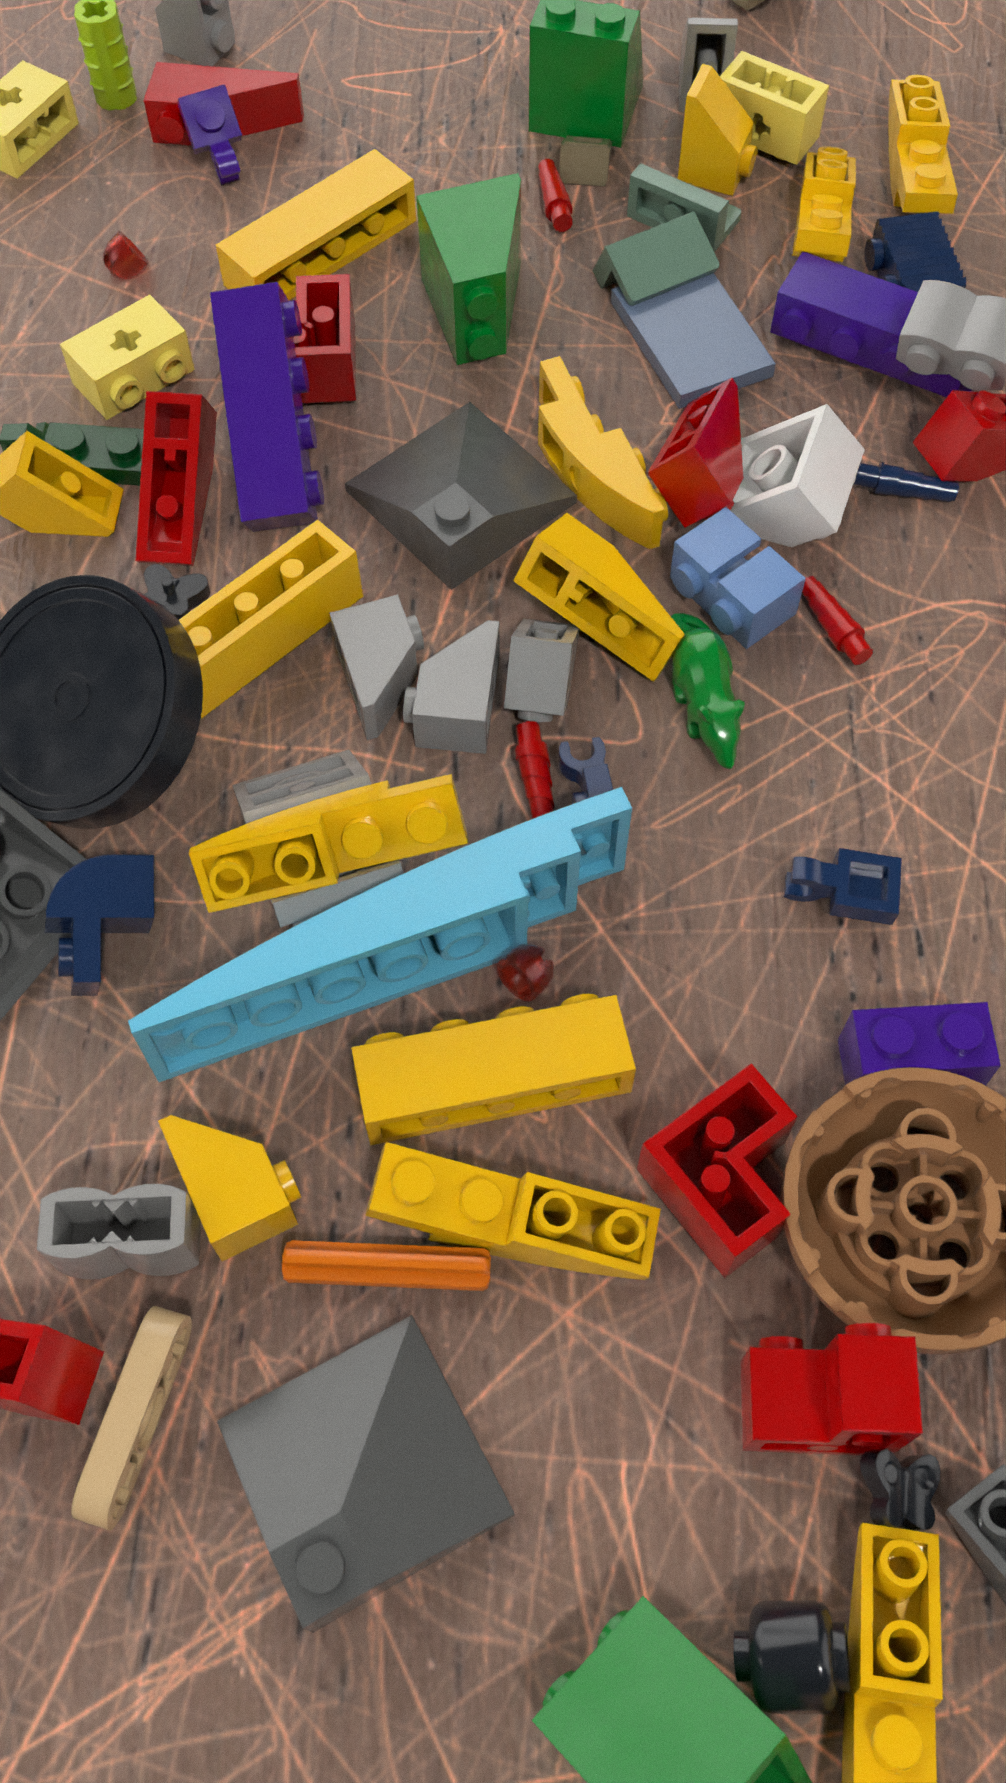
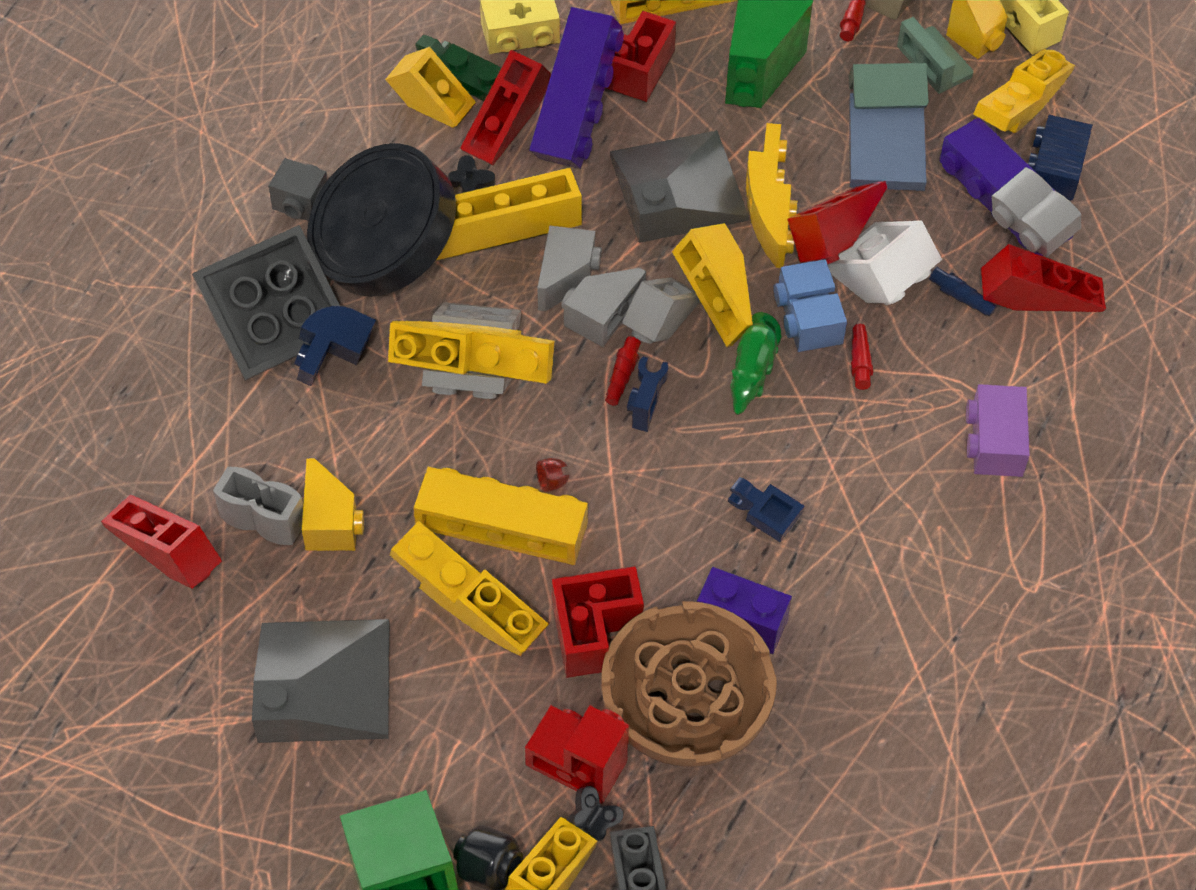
camera: 25 degrees right, 5 degrees down
tan beam [72,1306,192,1530] -> none
medium azure slope [128,787,632,1082] -> none
orange axle [282,1240,491,1291] -> none
yellow slope [888,75,958,214] -> none

